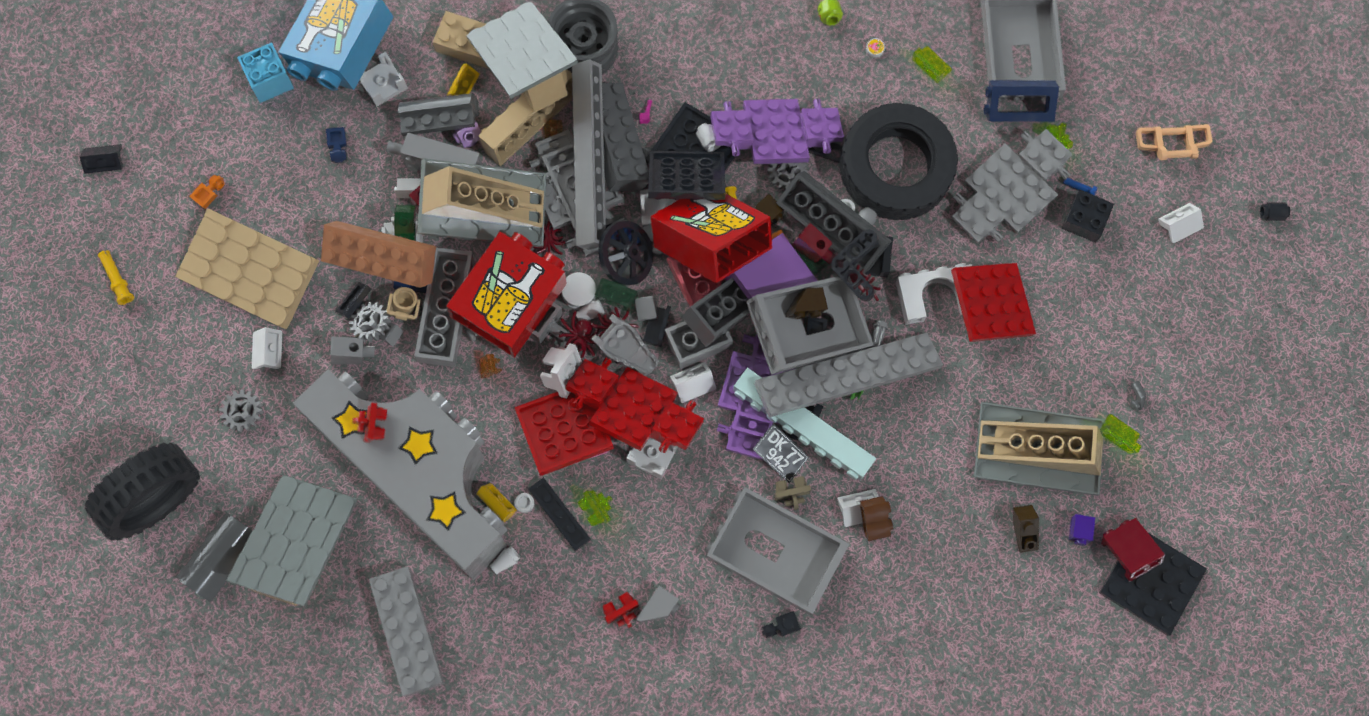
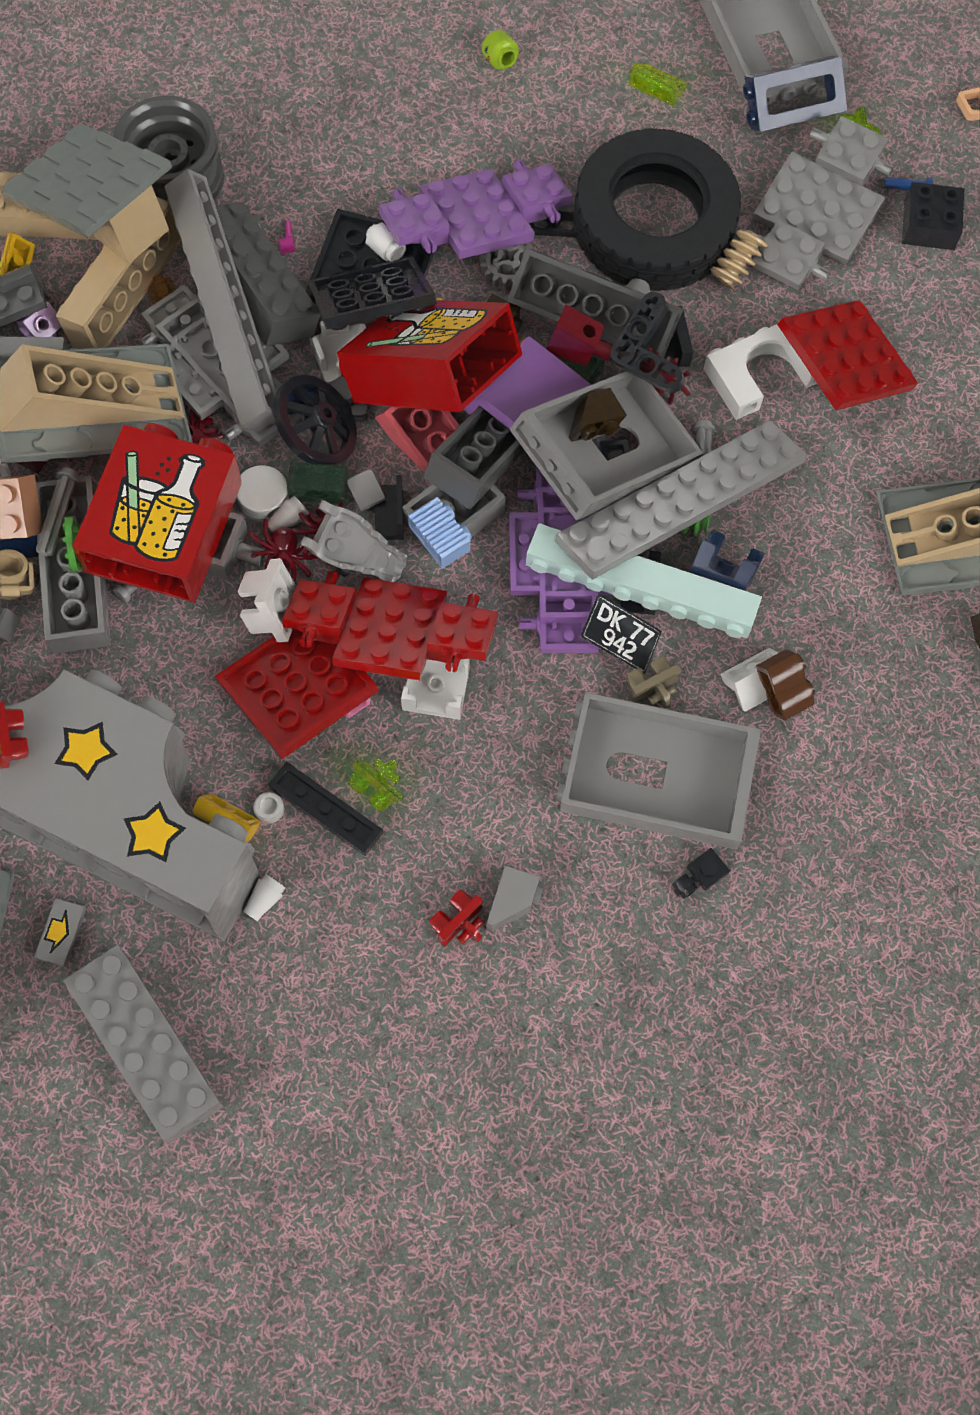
camera: 15 degrees left, 5 degrees down
clear orange tile [479,354,502,378] -> none
white panel [670,362,716,403] -> none
tile [866,39,885,58] -> none
none -> light grey tile [34,898,87,968]
none -> light grey axle [36,468,80,557]
none -> bright green wheel [63,516,82,572]
none -> light blue brick [408,497,472,569]
none -> dark blue panel [689,529,765,591]
none -> tan piece [710,230,768,291]

